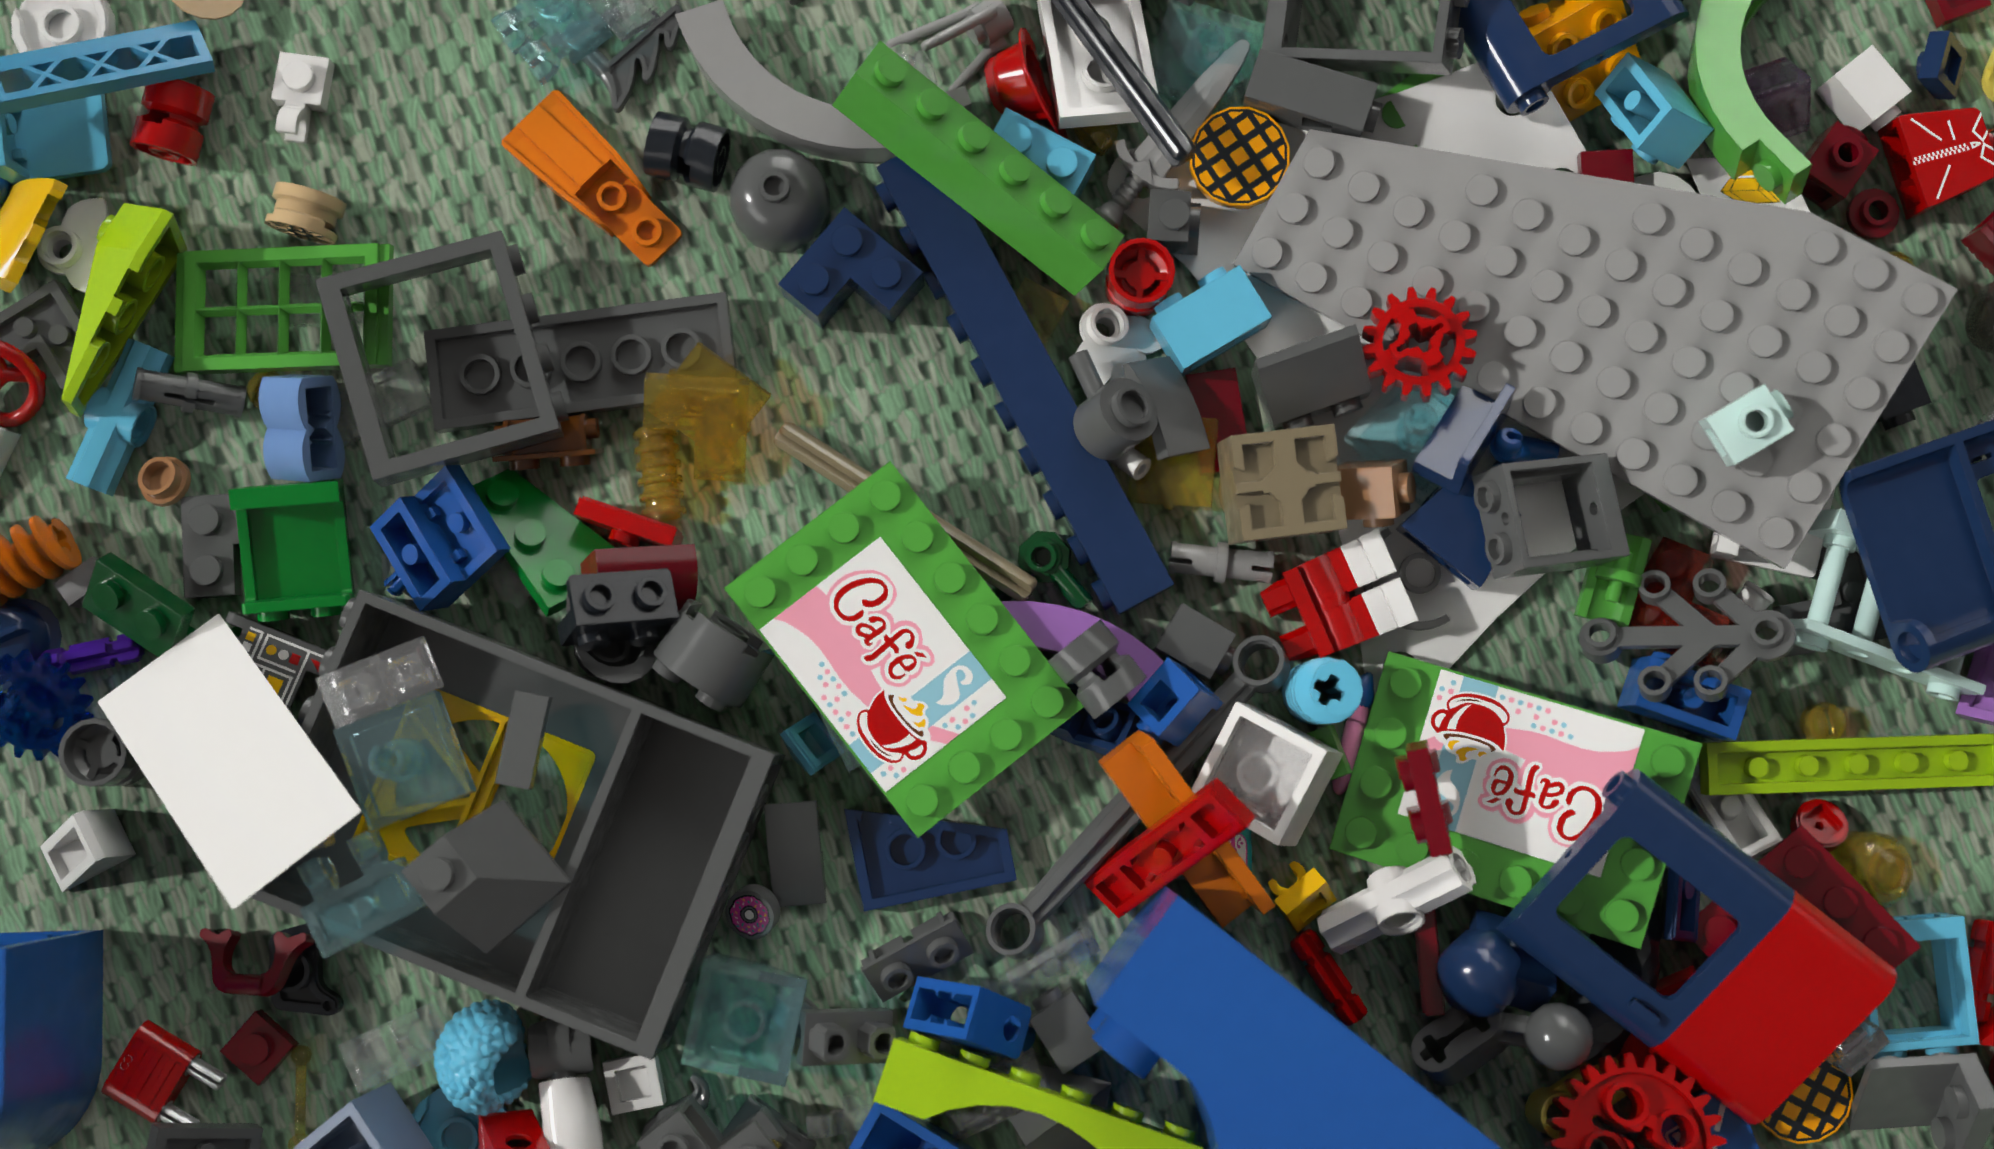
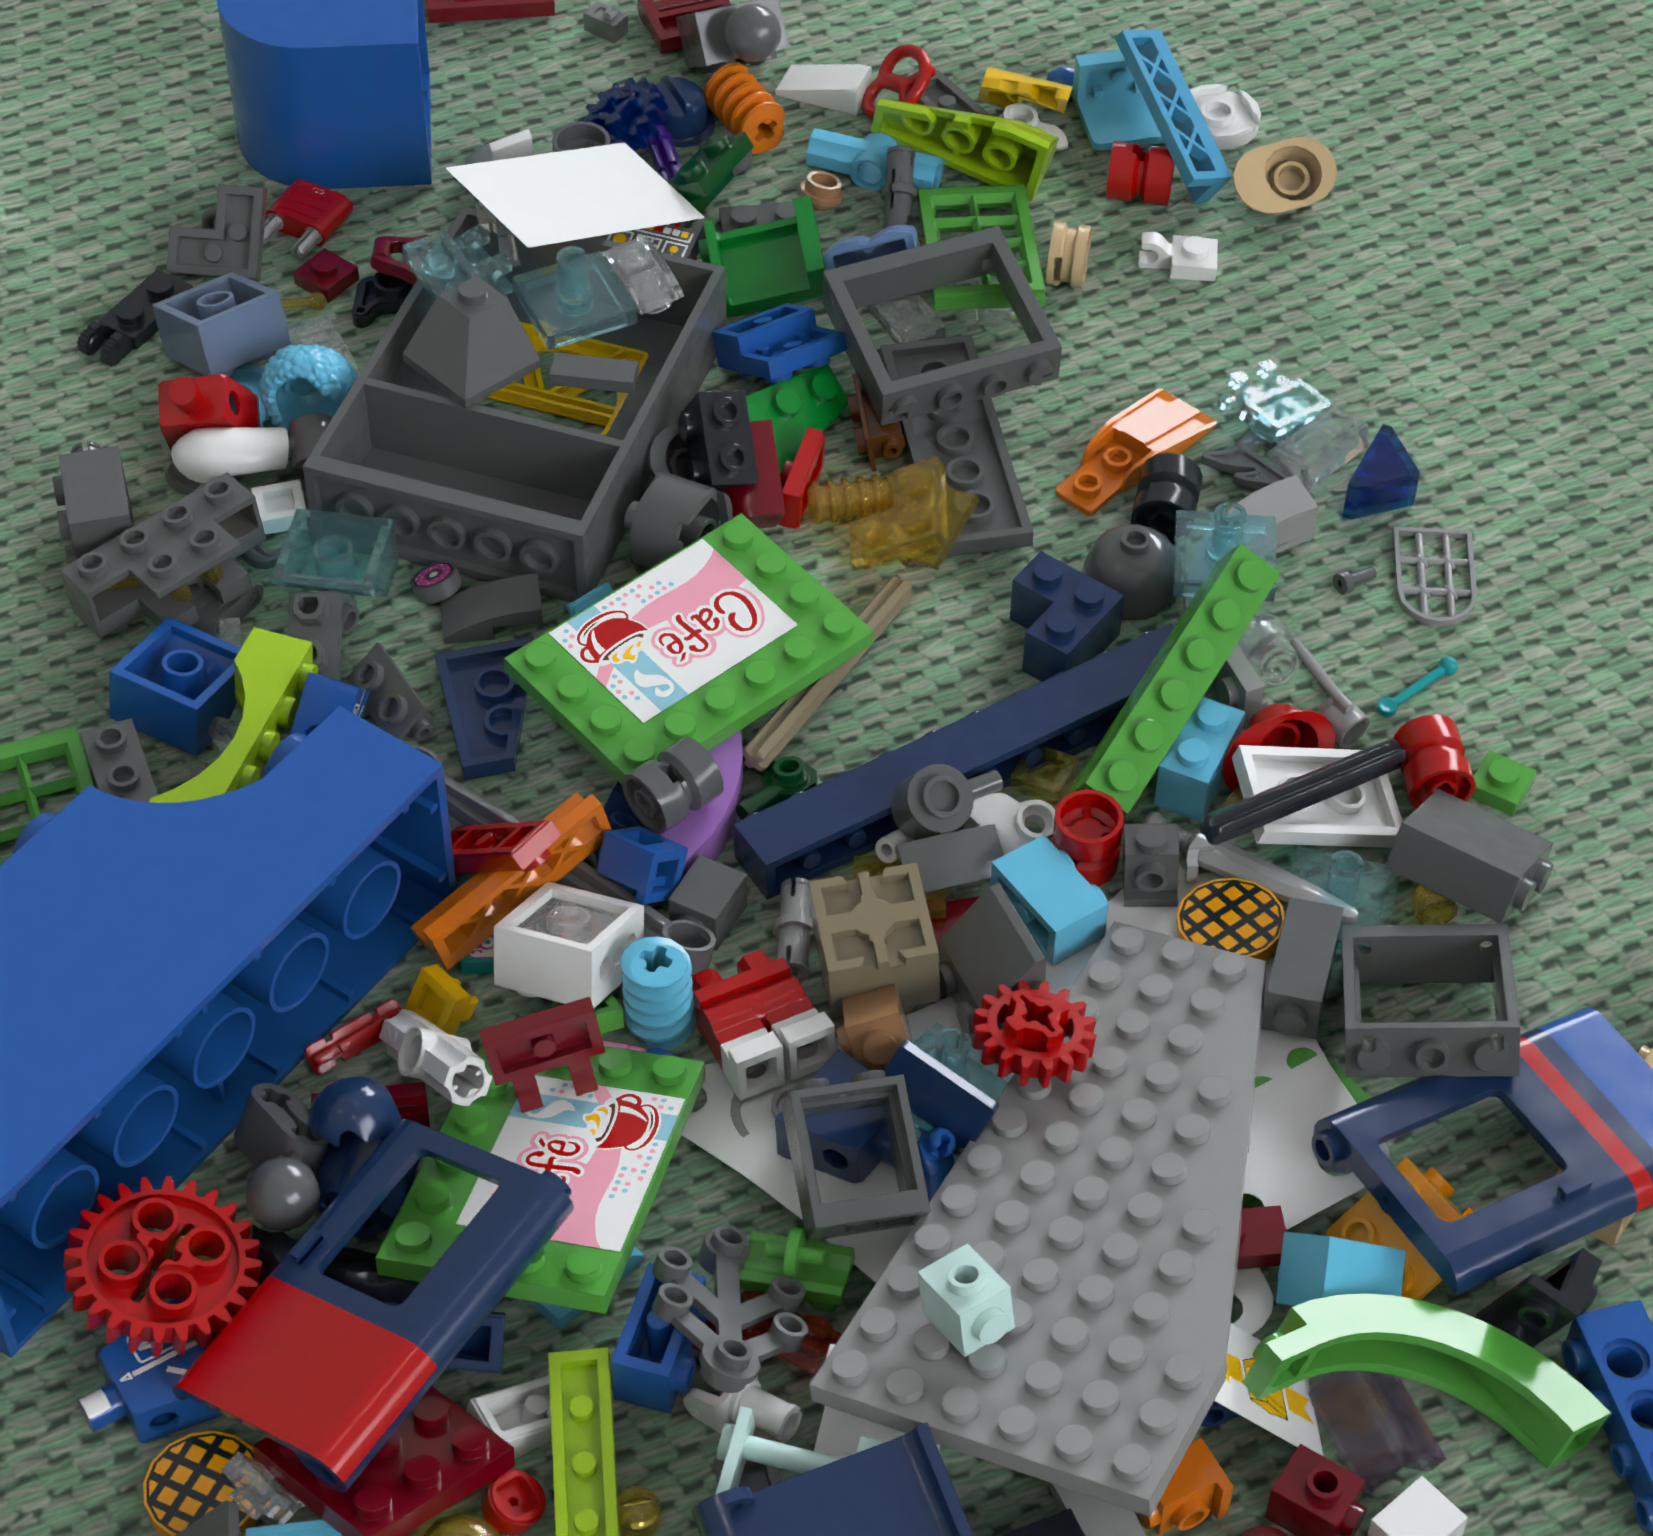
camera: 85 degrees right, 35 degrees down
none -> clear light blue tile [1173,502,1276,602]

